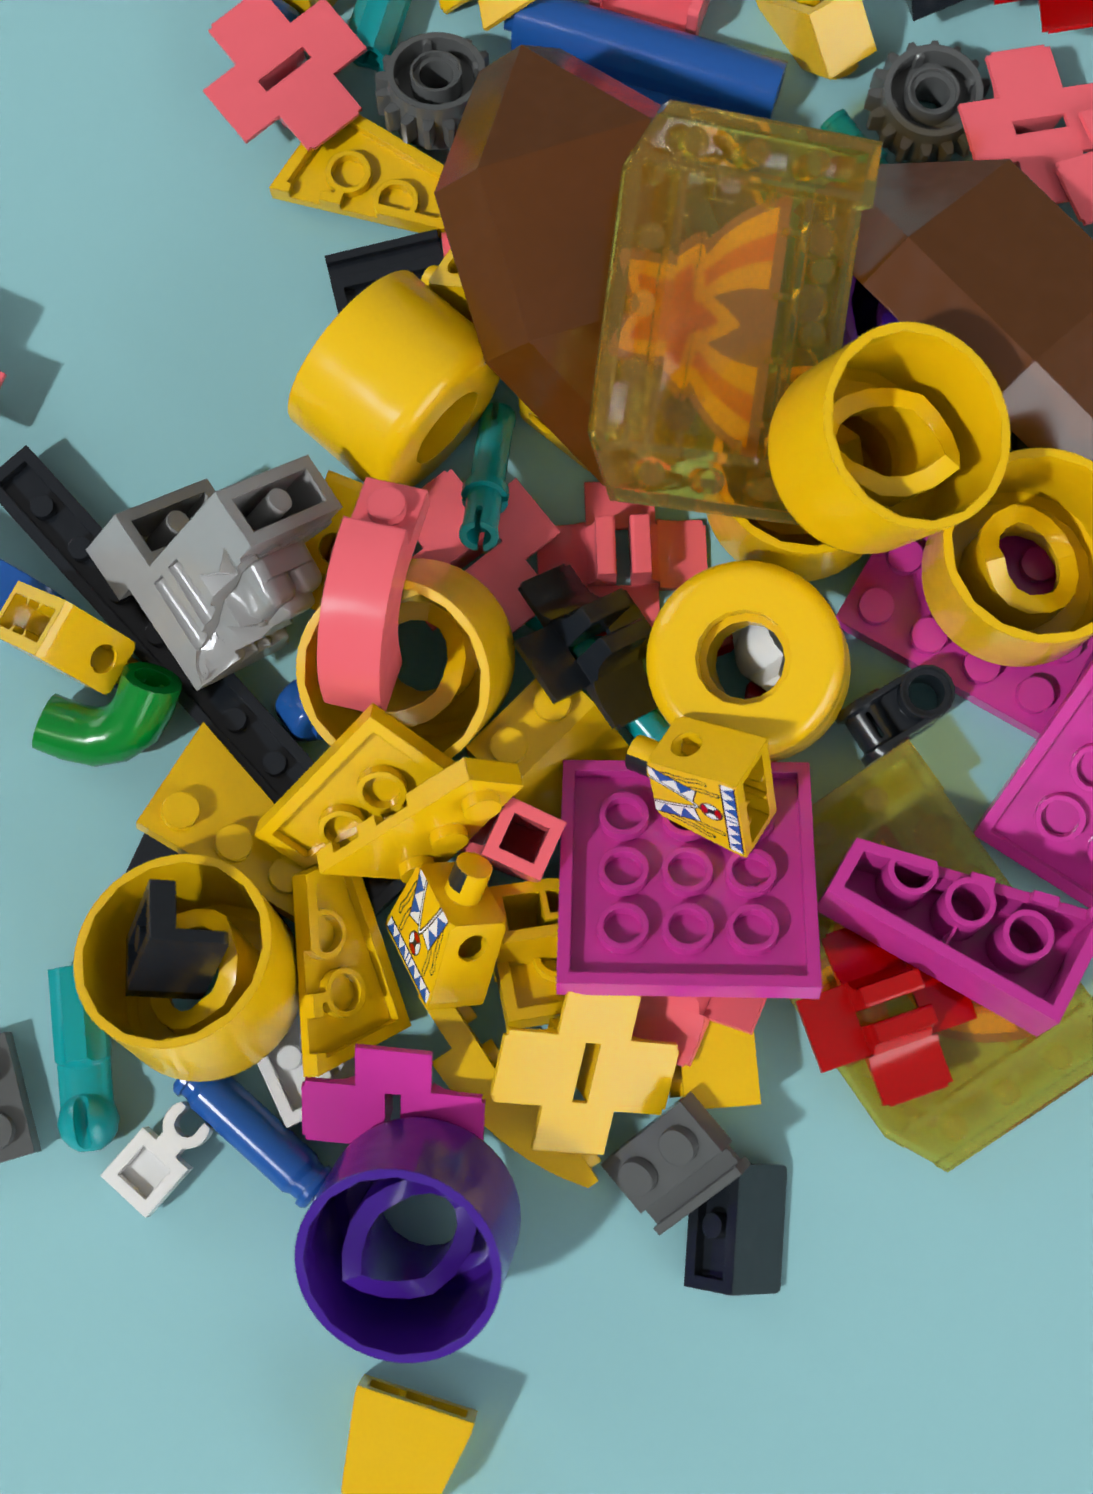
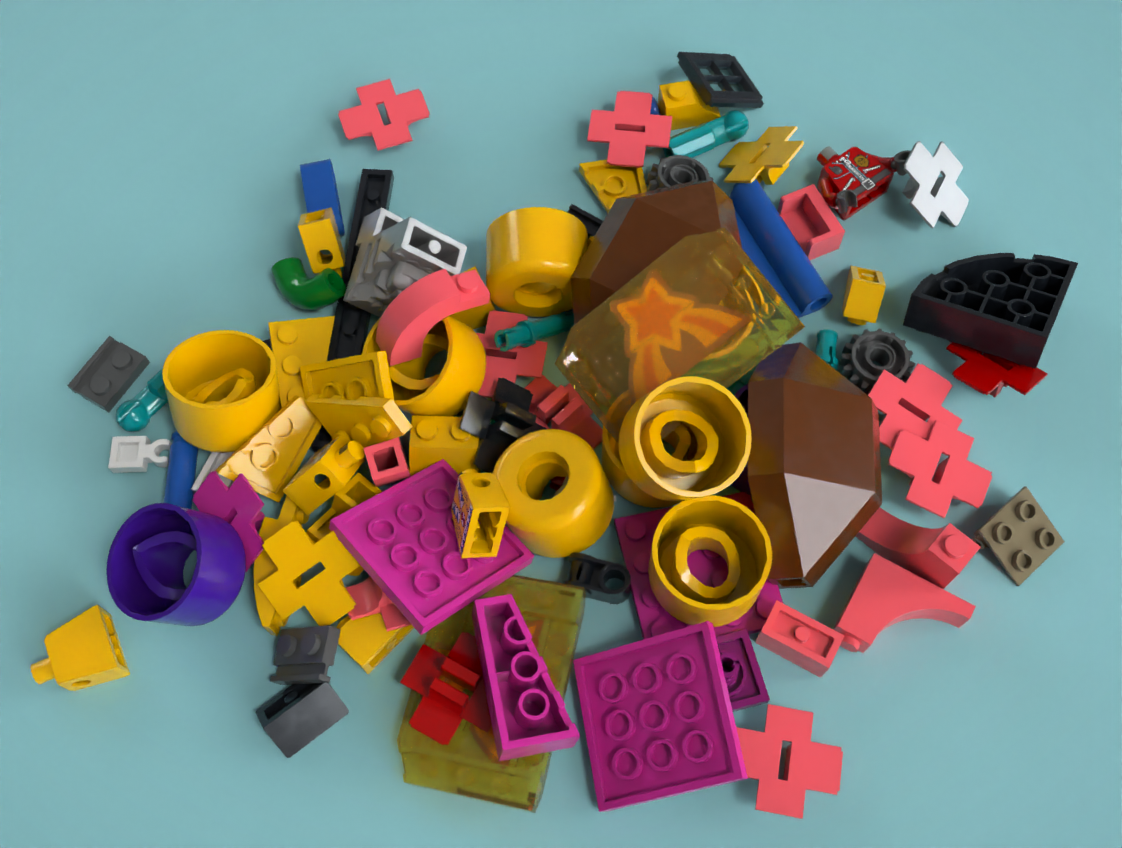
camera: 45 degrees right, 15 degrees down
black panel [125,879,228,1000] -> none

